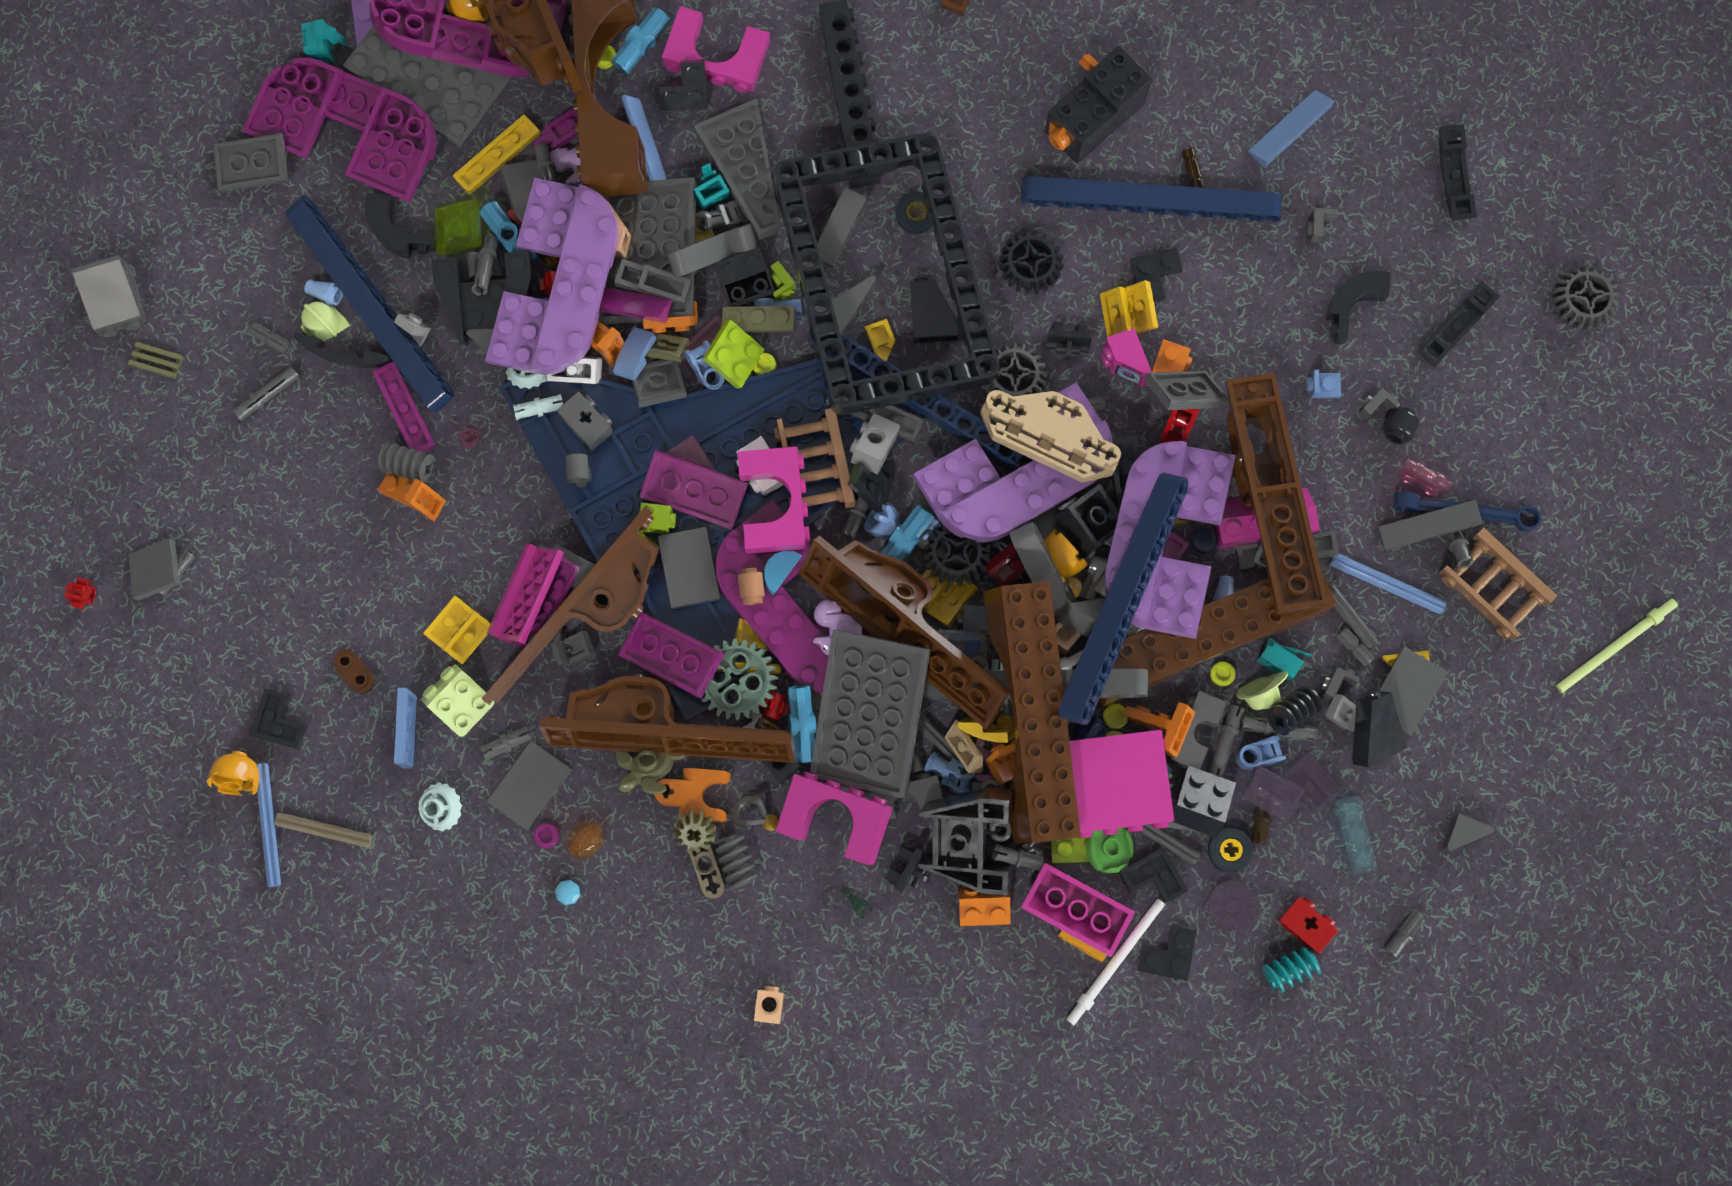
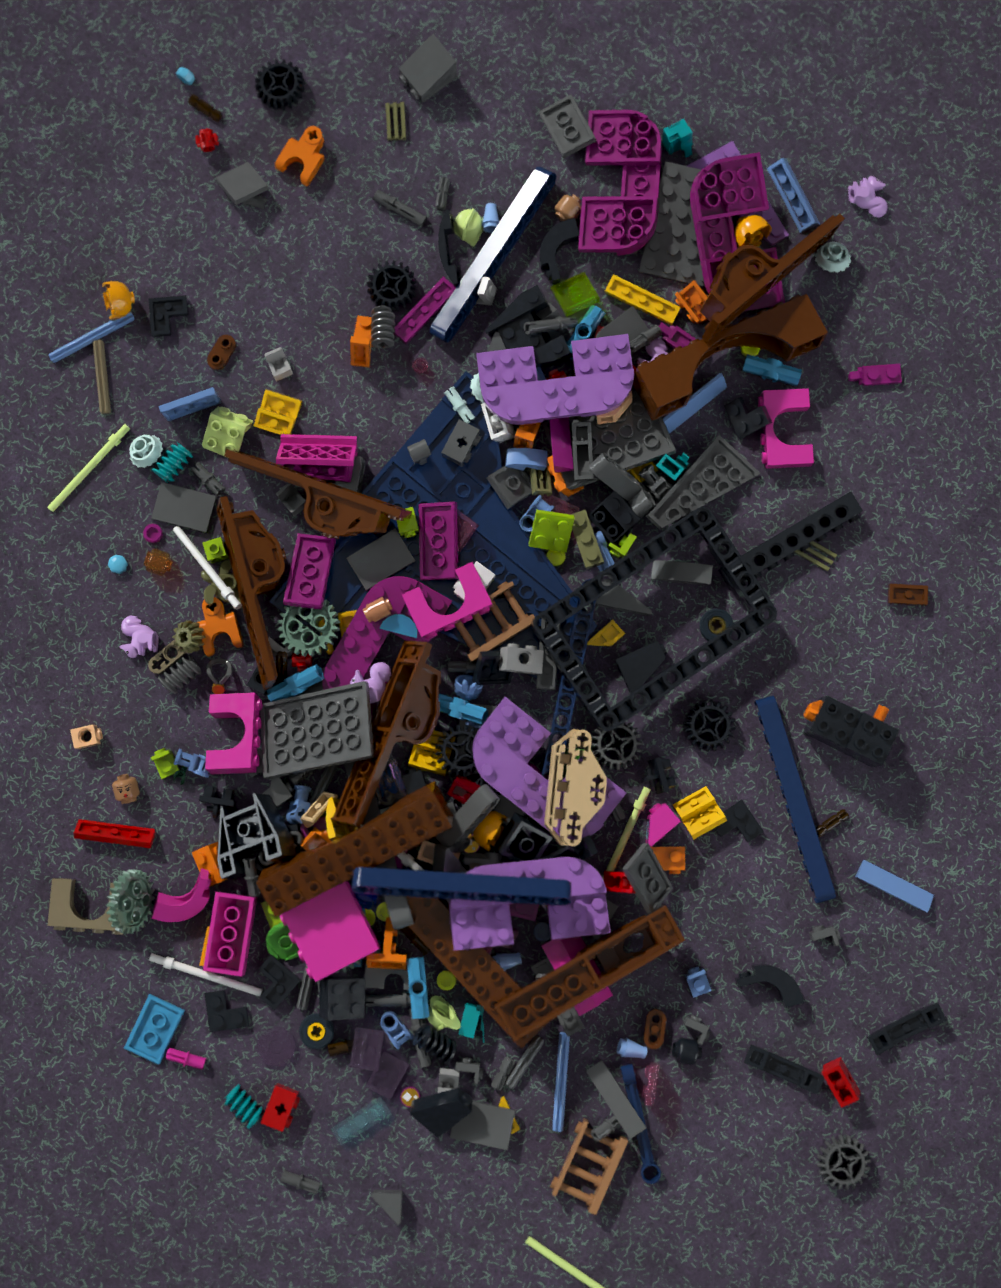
camera: 70 degrees right, 5 degrees up
none -> yellowish green bar [47,424,130,512]
none -> dark tan arch [48,878,124,935]
none -> red plate [74,819,155,848]
none -> sand green gear [106,869,155,934]
none -> medium nougat head [112,774,140,804]
none -> lavender animal [120,615,159,658]
none -> dark azure tile [124,994,185,1065]
none -> lime bracket [151,748,180,779]
none -> teal piece [152,442,193,482]
none -> dark pink arch [152,868,211,922]
none -> dark pink axle [166,1048,206,1070]
none -> white bar [173,526,242,610]
none -> medium blue connector [173,748,210,778]
none -> dark brown axle [188,94,222,122]
none -> lime brick [203,537,229,564]
none -> black gear [255,59,305,111]
none -> light grey bracket [264,347,293,381]
none -> orange piece [275,126,325,186]
none -> black gear [367,260,417,311]
none -> dark brown axle [400,926,430,956]
none -> tile [400,1086,420,1107]
none -> dark azure piece [407,957,430,1019]
none -> medium nougat head [555,194,582,222]
none -> yellowish green bar [602,786,651,881]
none -> light blue cone [617,1038,647,1059]
none -> reddish brown plate [643,1009,666,1049]
none -> orange bracket [675,280,708,324]
none -> olive tile [794,541,837,571]
none -> red brick [822,1057,860,1108]

